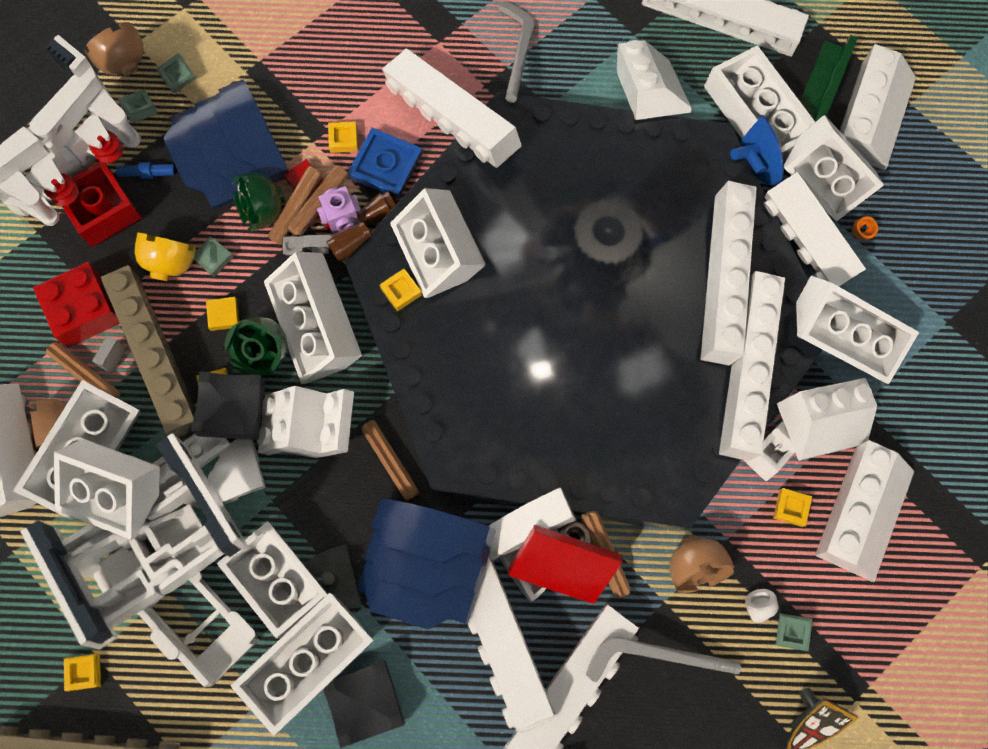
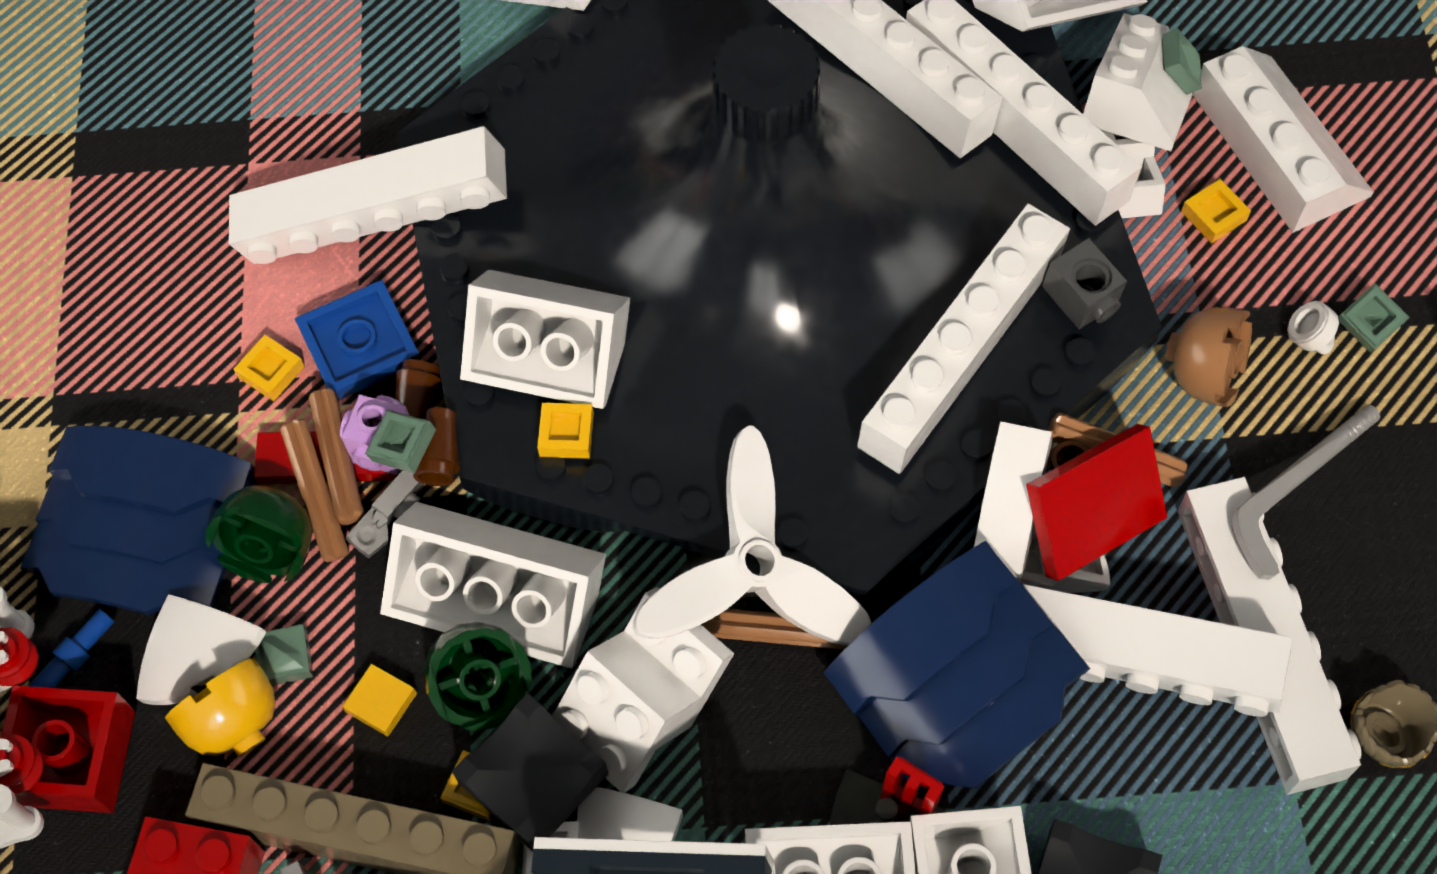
camera: 45 degrees left, 10 degrees down
light grey piece [498,1,534,103] -> none
none -> white brick [136,594,266,705]
none -> sand green tile [365,410,436,474]
none -> white piece [633,425,872,646]
none -> white brick [857,203,1070,474]
none -> red tile [880,756,945,818]
none -> dark grey brick [1042,238,1127,329]
none -> sand green tile [1162,28,1202,95]

